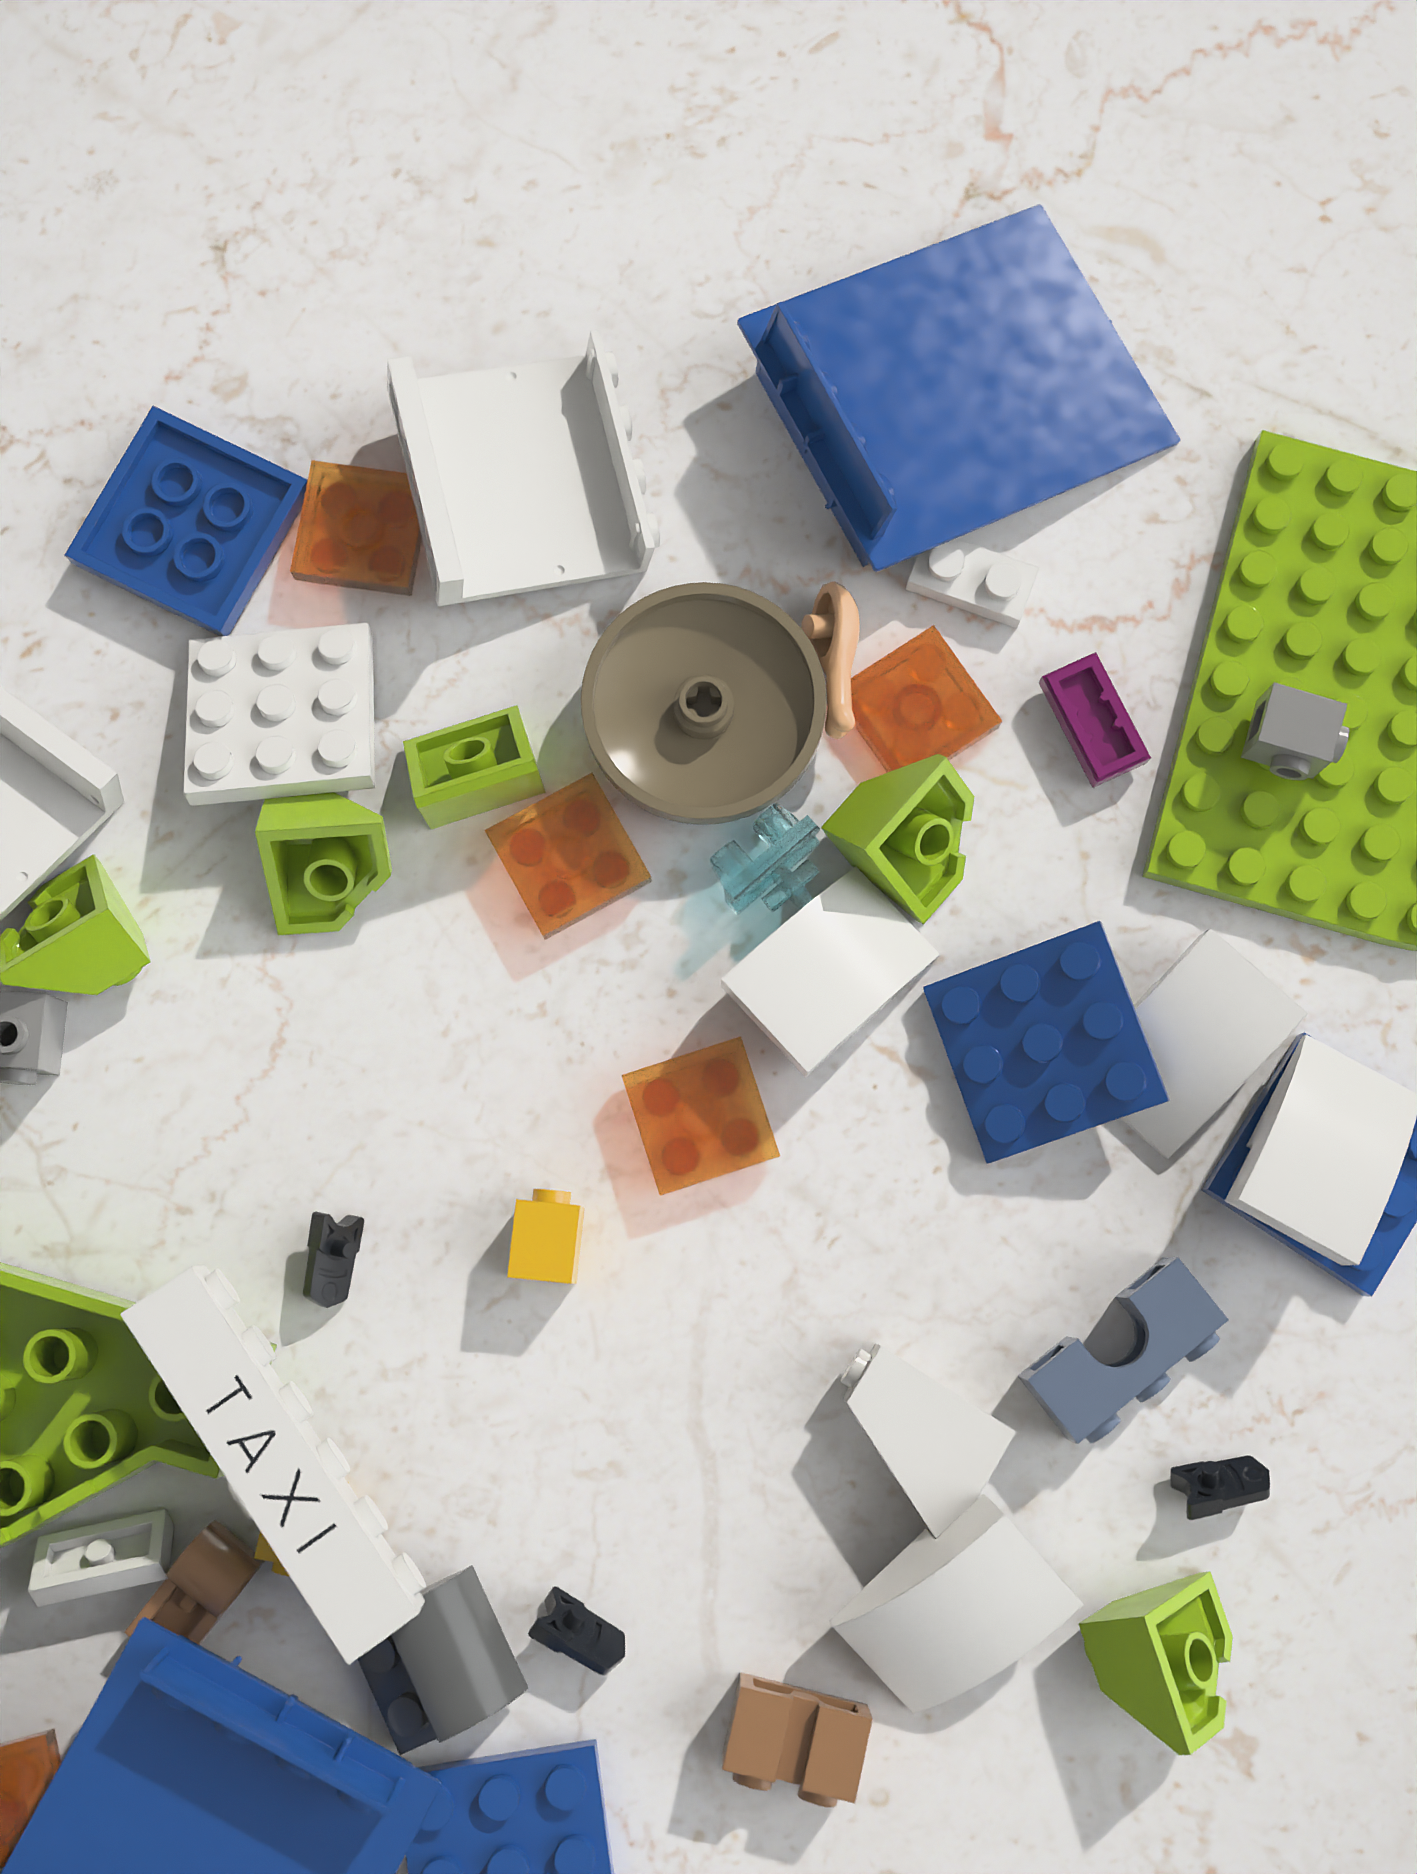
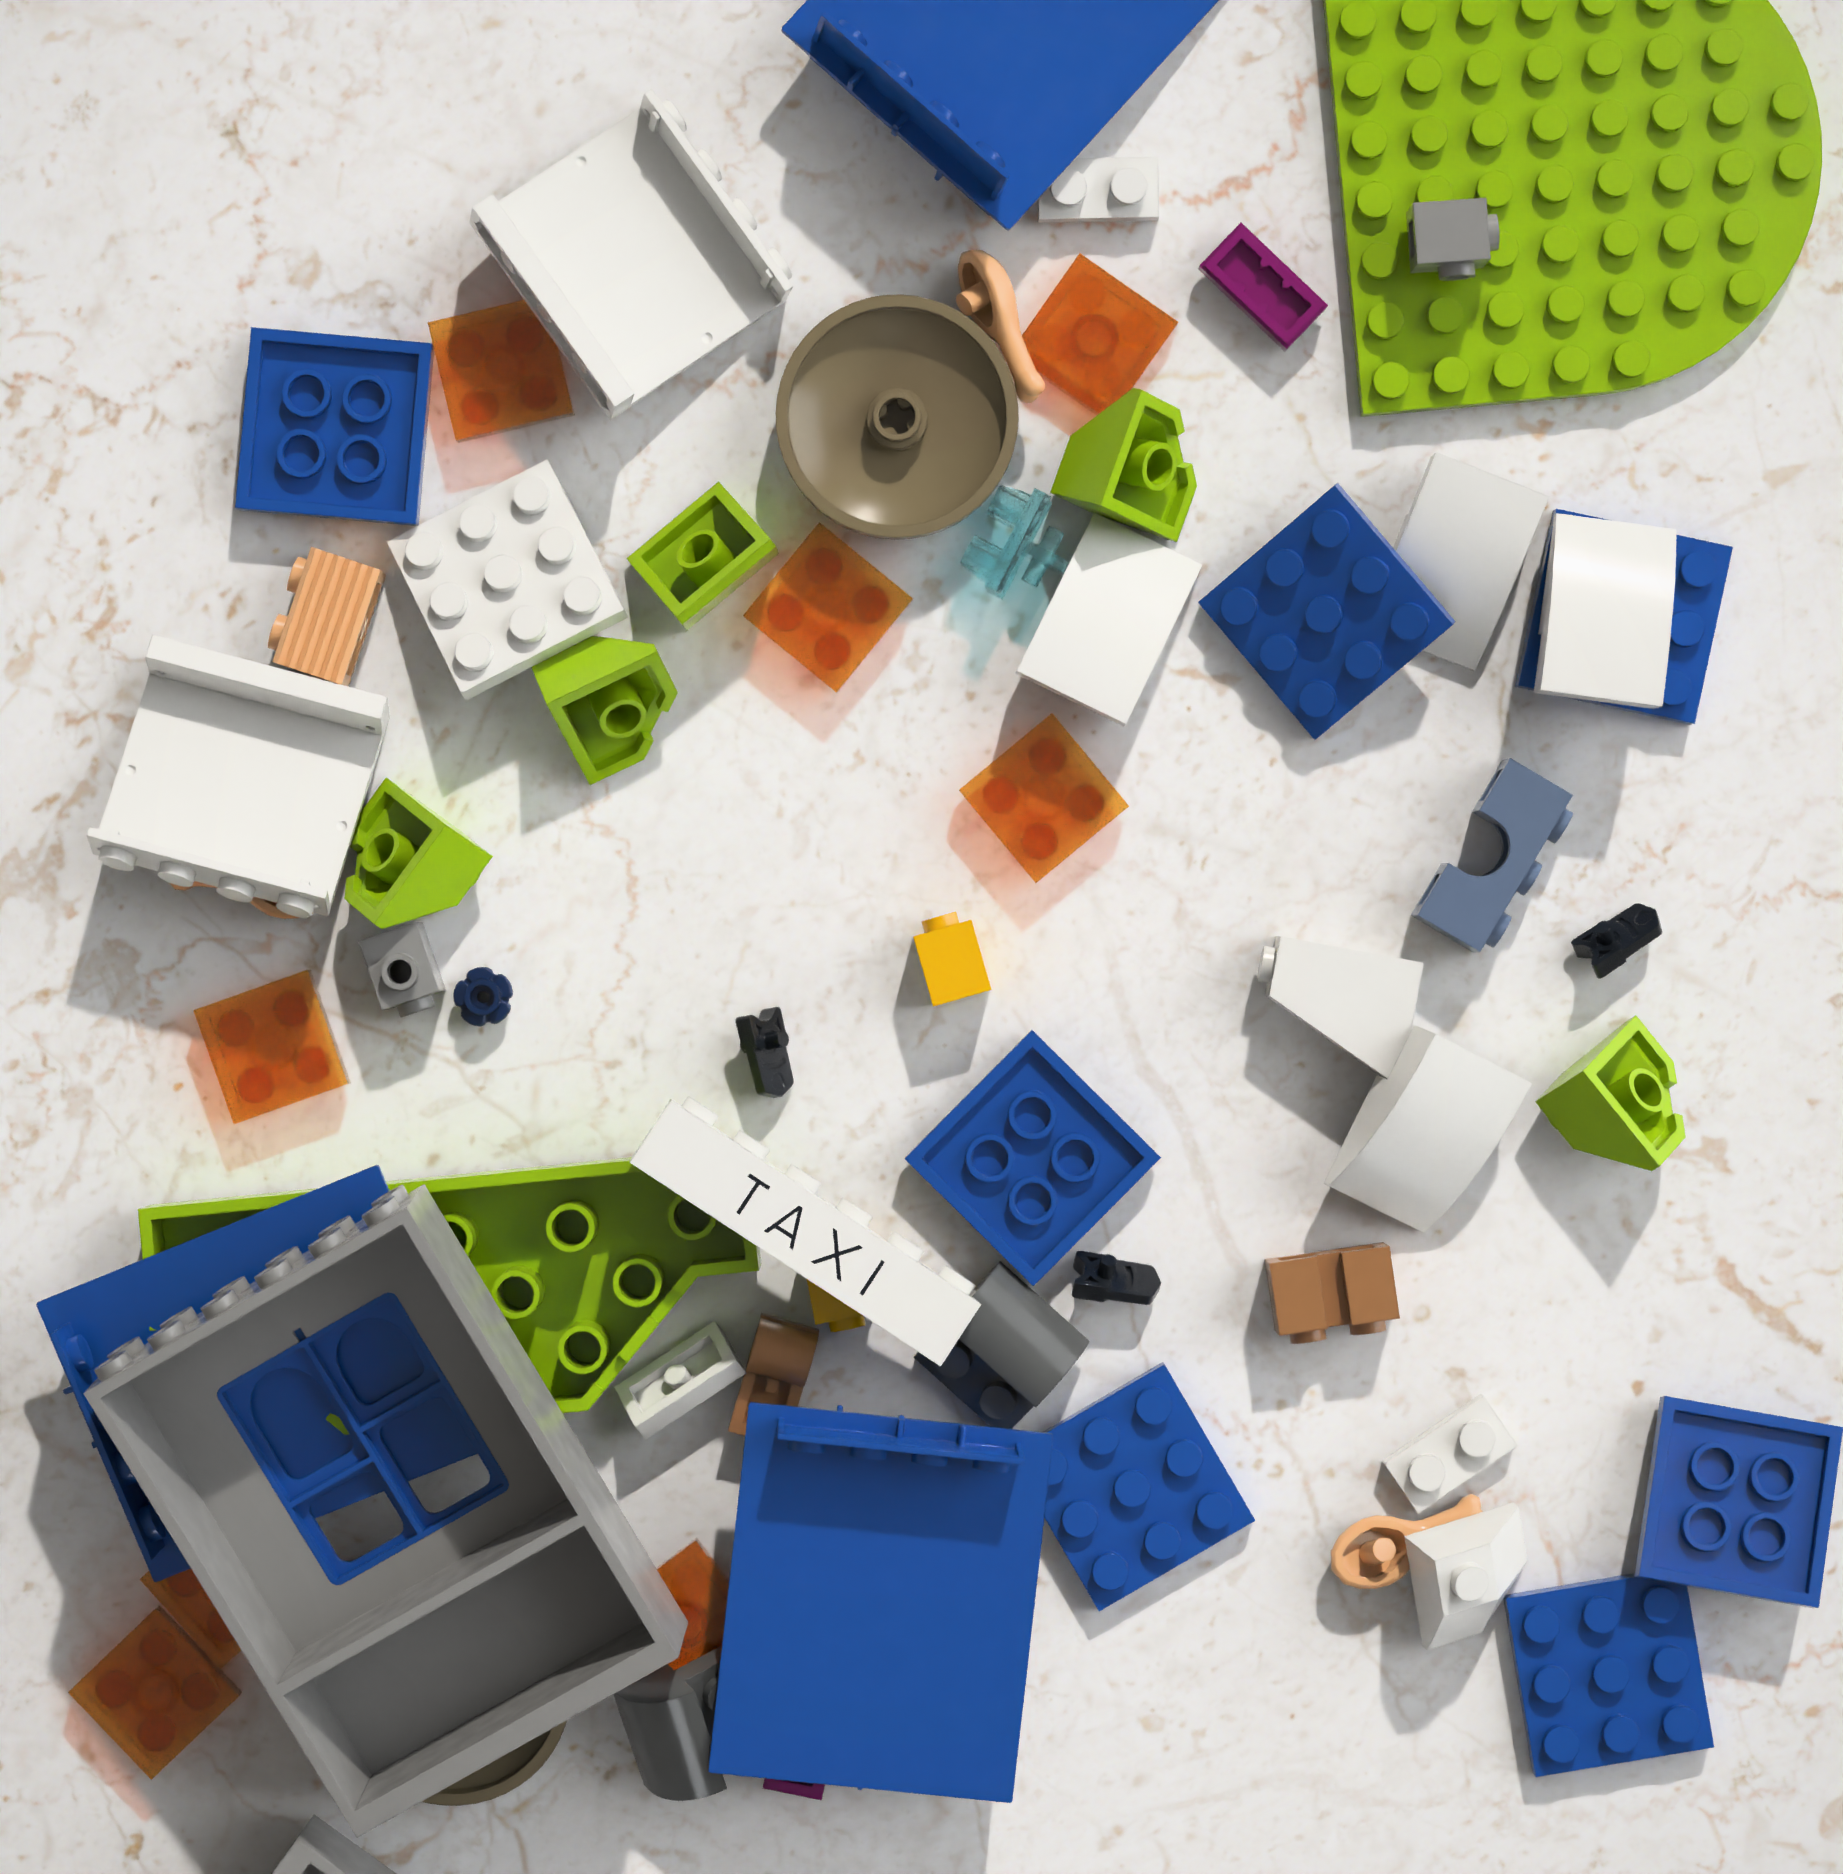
camera: 25 degrees left, 10 degrees up
none -> light nougat brick [268,547,386,686]
none -> dark blue plate [453,967,513,1027]
none -> blue plate [904,1030,1161,1286]

